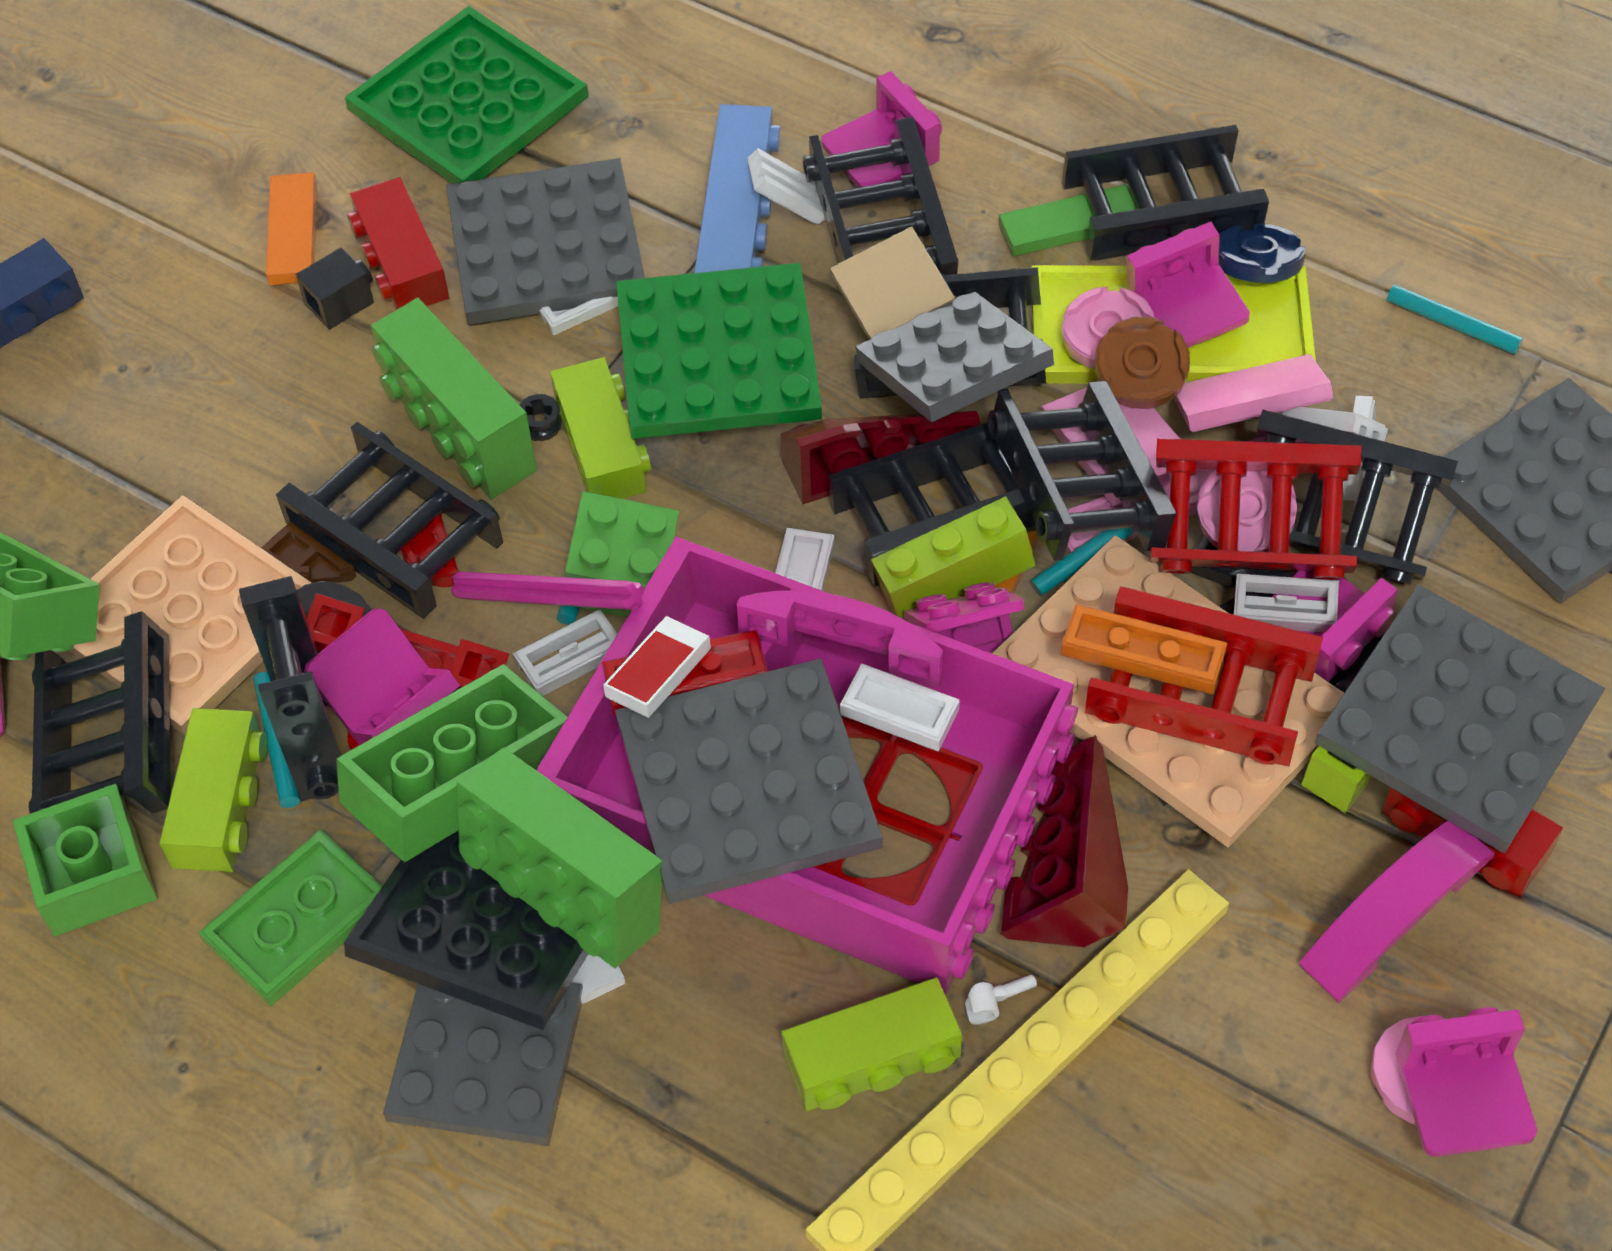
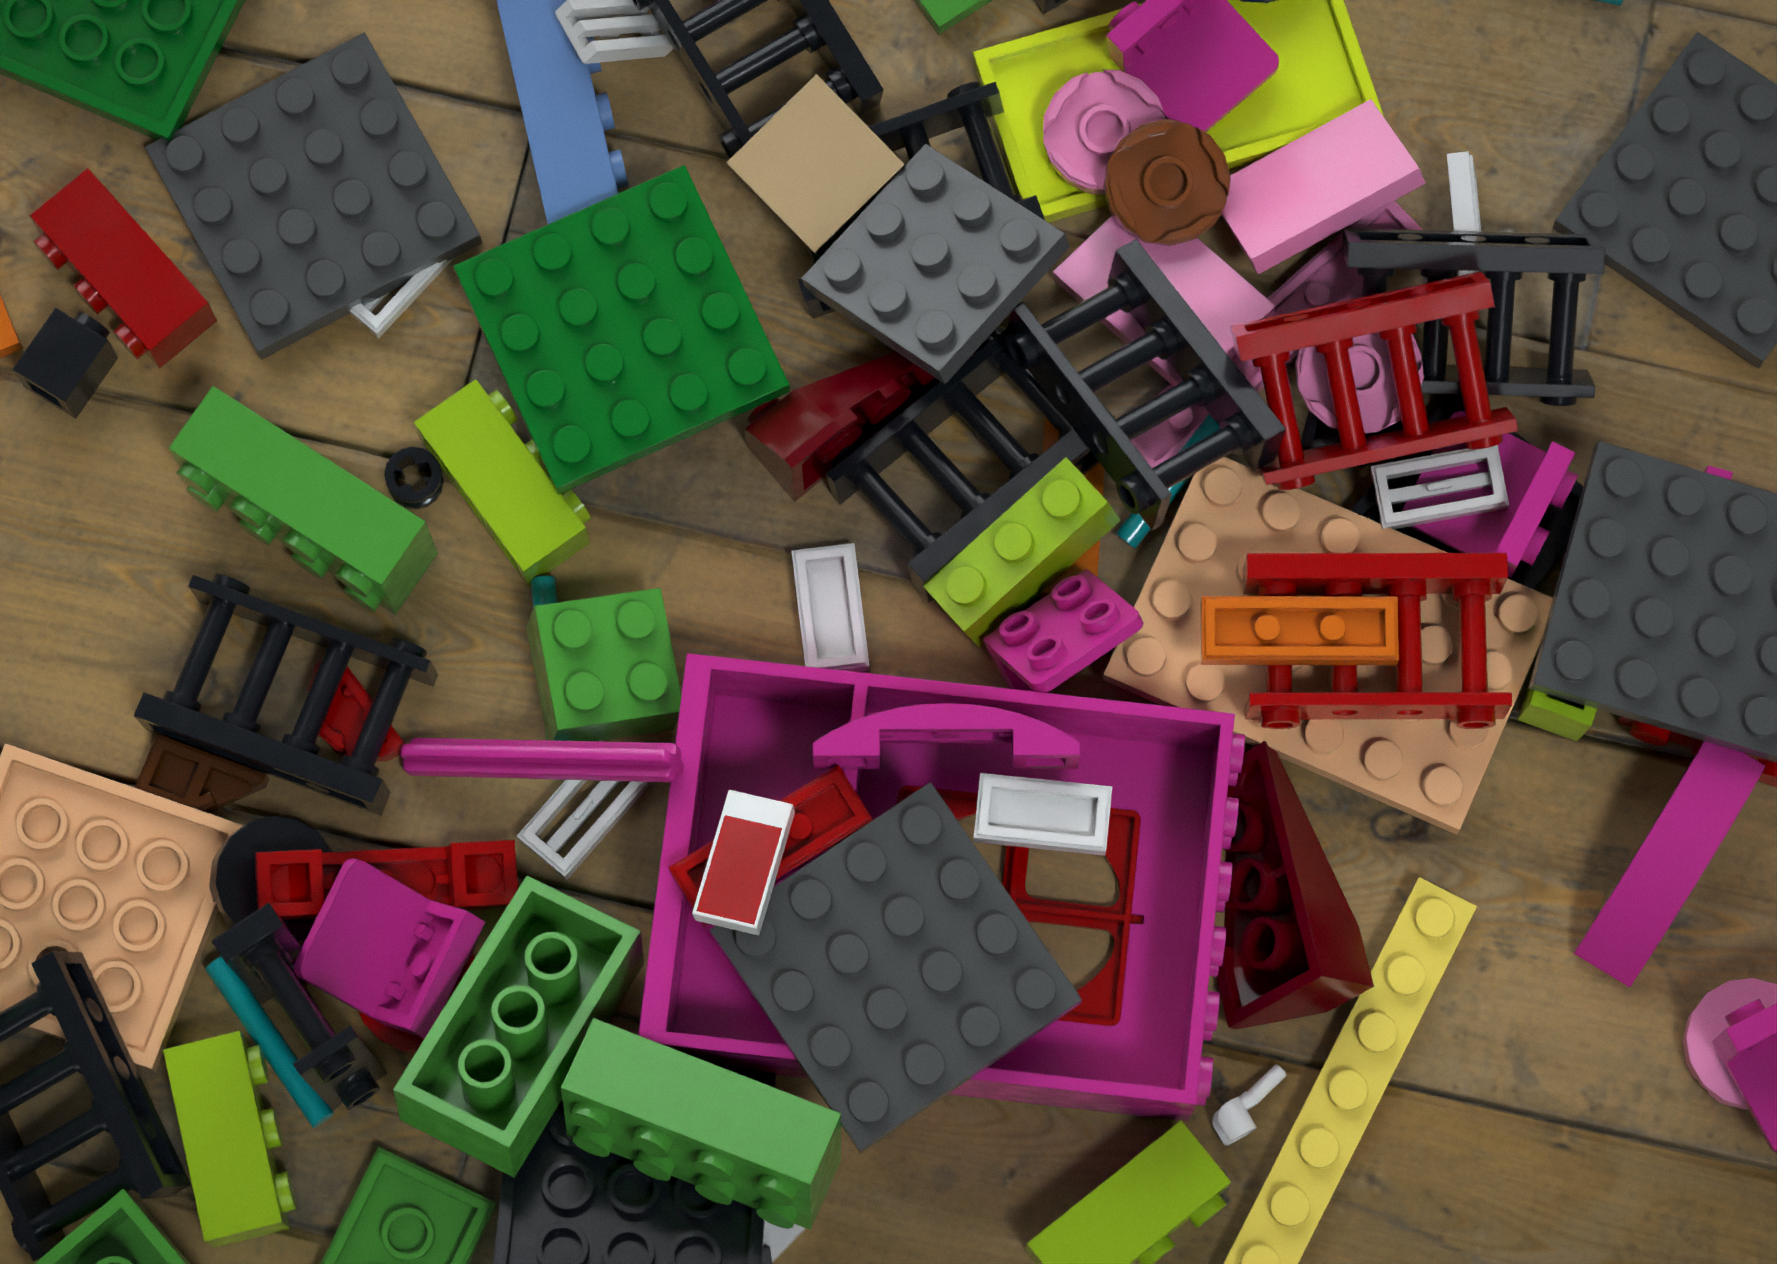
camera: 20 degrees left, 20 degrees up
white tile [1282,407,1388,442] -> none

